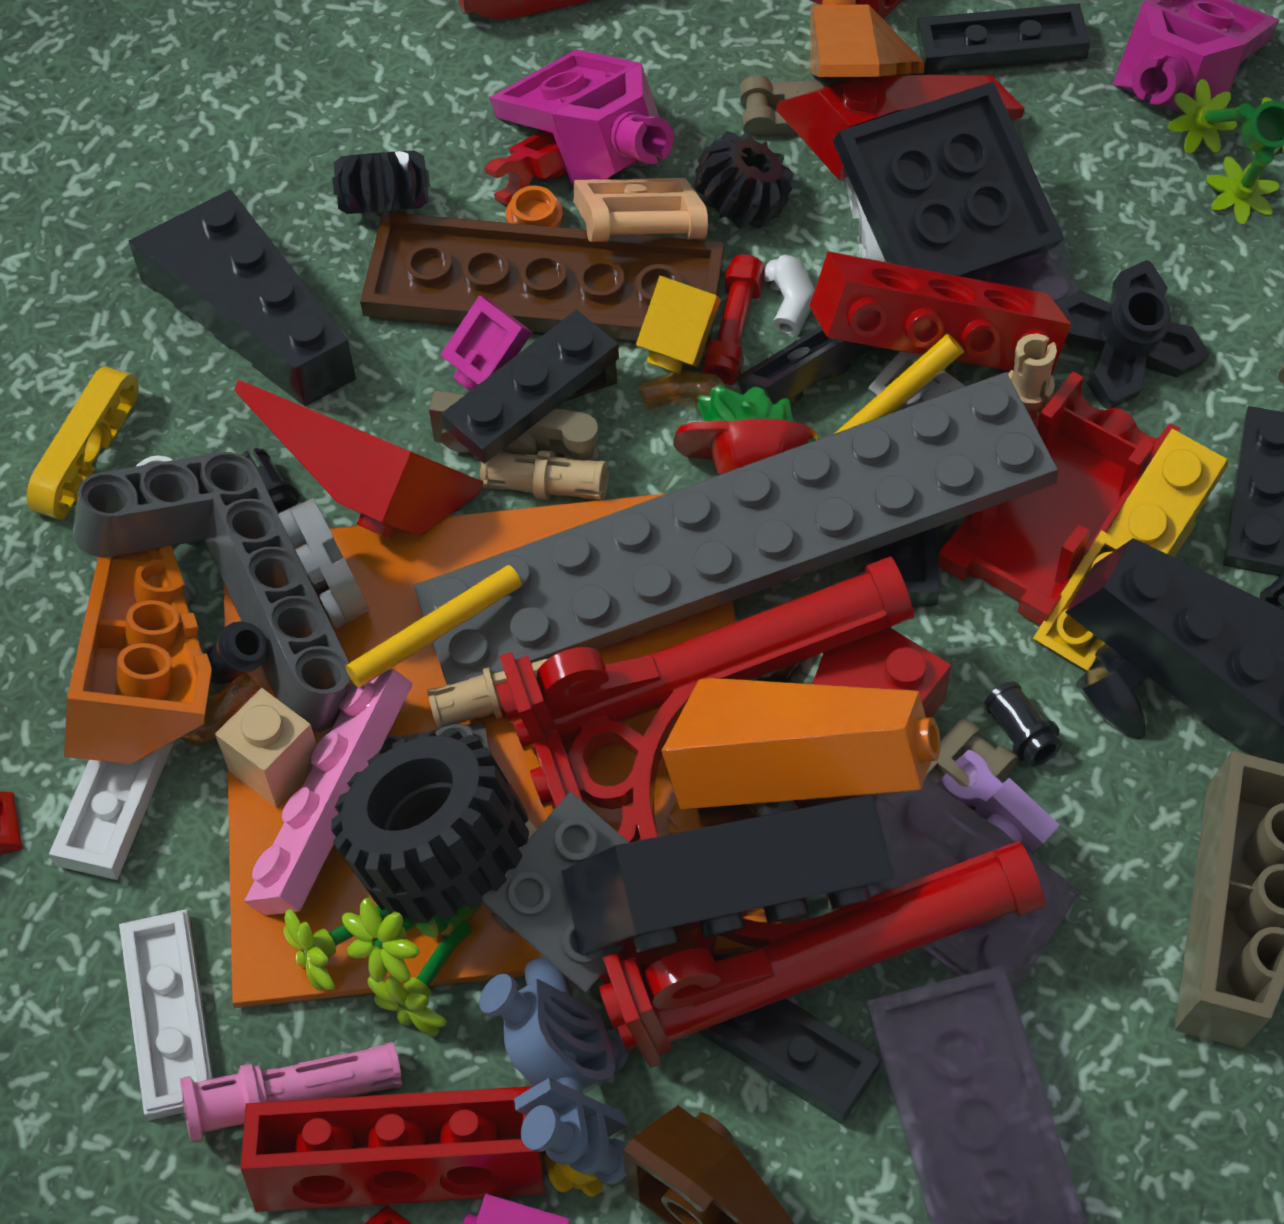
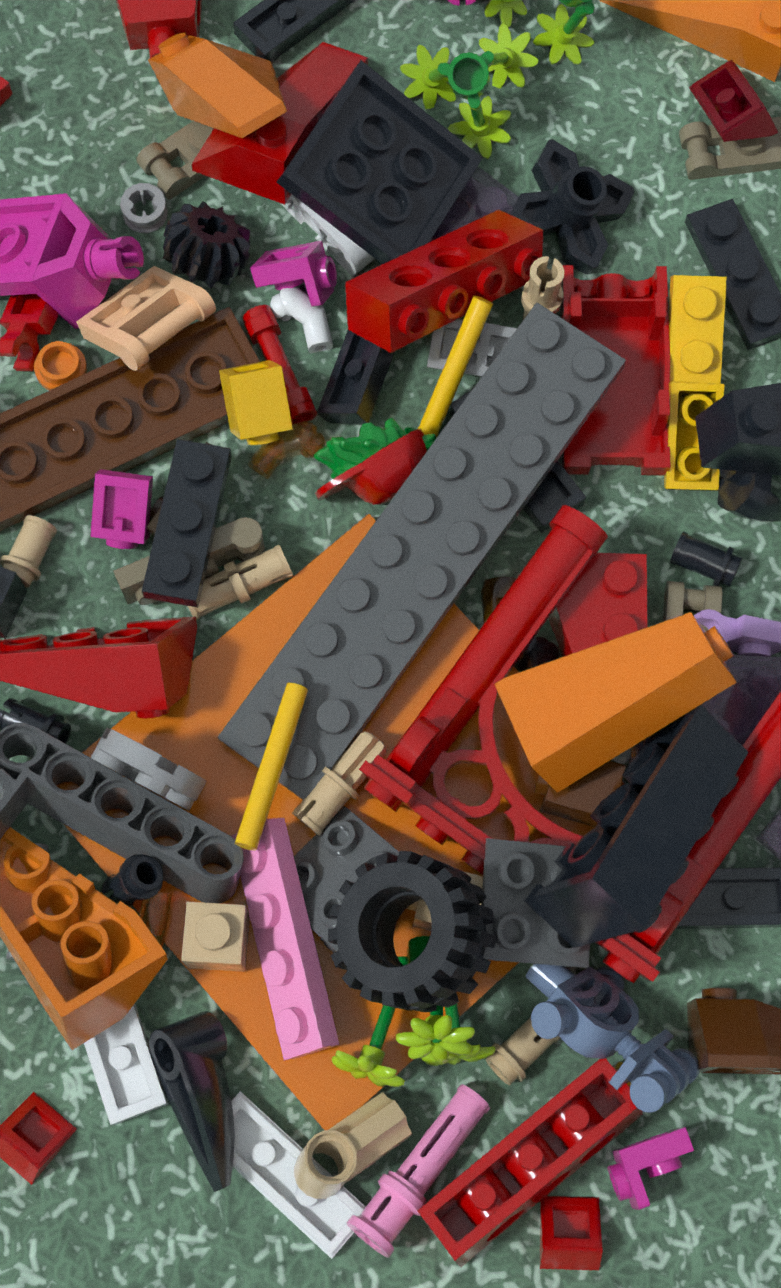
camera: 40 degrees left, 15 degrees up
none -> tan pin [0,515,57,588]
none -> light grey bush [120,183,168,233]
none -> black piece [149,1011,235,1192]
none -> dark pink bracket [250,241,337,307]
none -> tan piece [294,1092,412,1199]
none -> lime plant [400,23,539,159]
none -> tan pin [486,1015,560,1086]

